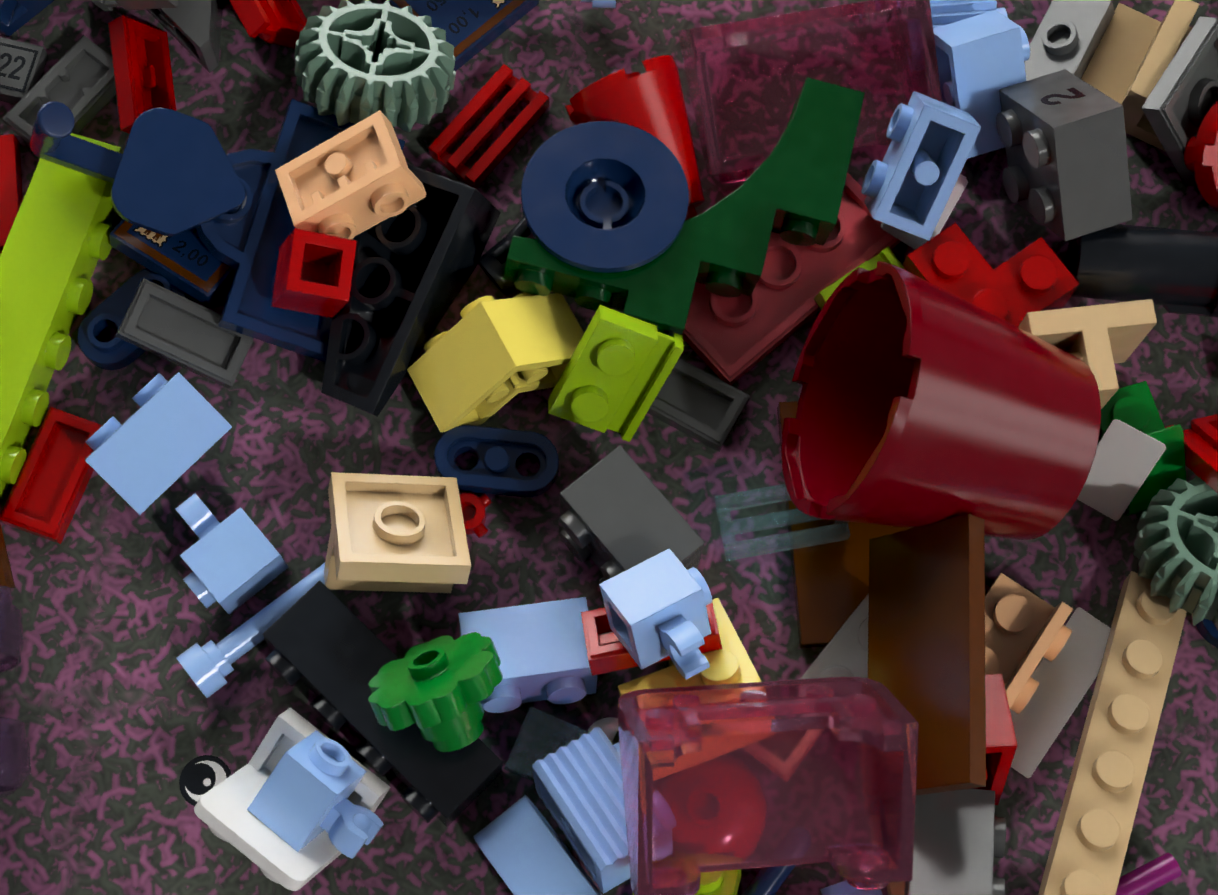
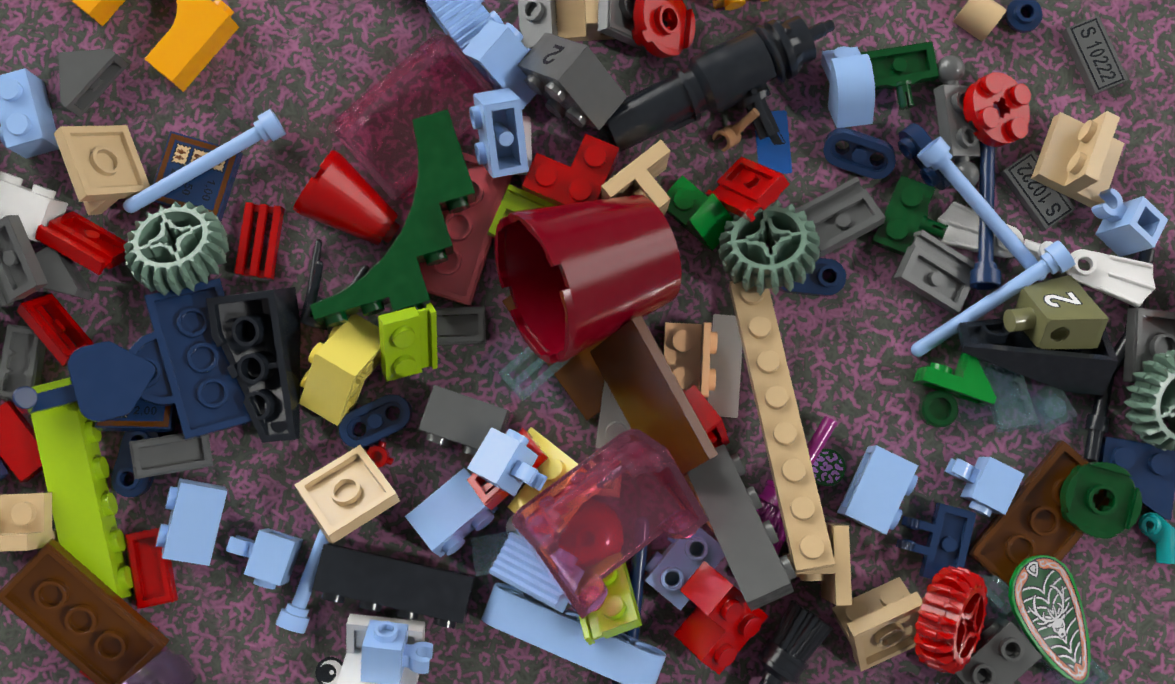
camera: 30 degrees left, 10 degrees up
red brick [271,228,357,318] -> none
light nougat bracket [275,110,427,240] -> none
green plant [368,632,503,752] -> none
dark blue hat [521,121,689,273] -> none
white sticker [1077,419,1166,521] -> none

